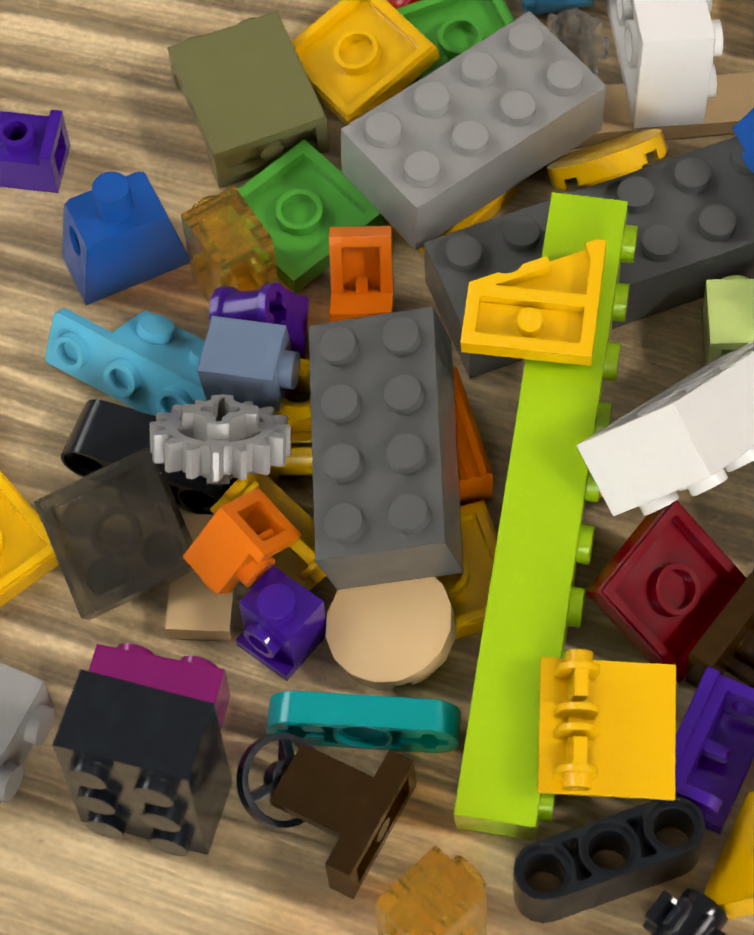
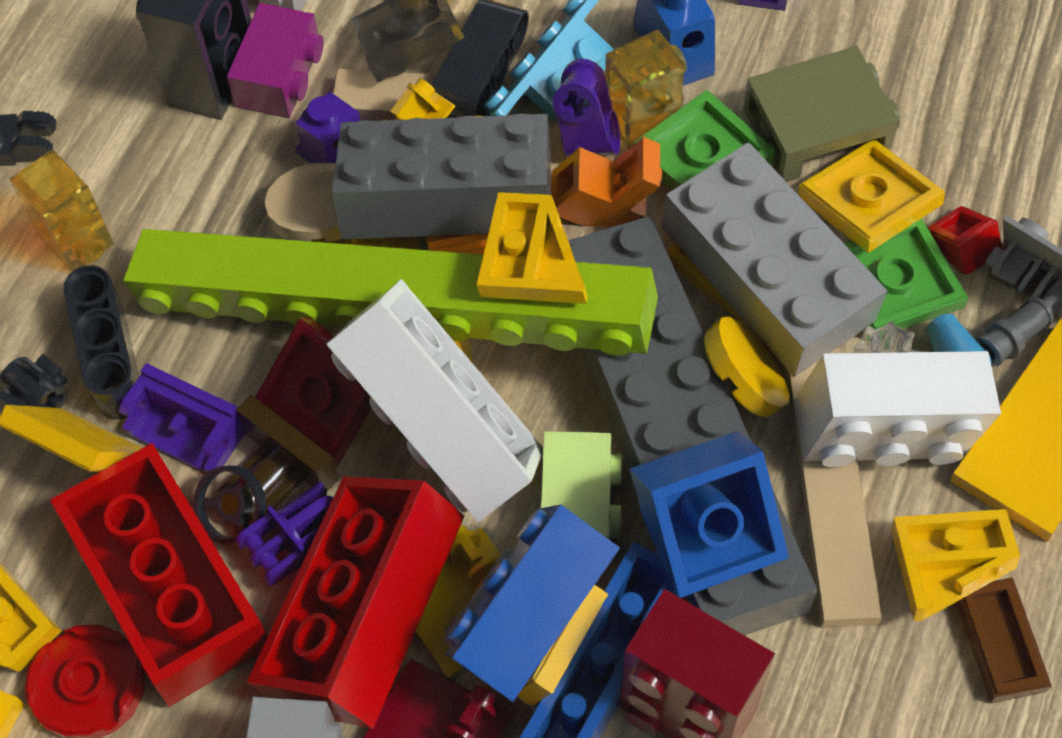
camera: 90 degrees right, 0 degrees up
light grey gear [150,394,291,485] -> none
orange brick [182,488,302,595] -> none
sand blue brick [197,316,300,412] -> none
dark brown piece [236,733,416,899] -> none
teal beam [266,691,461,753] -> none
yellow hinge [537,649,676,801] -> none

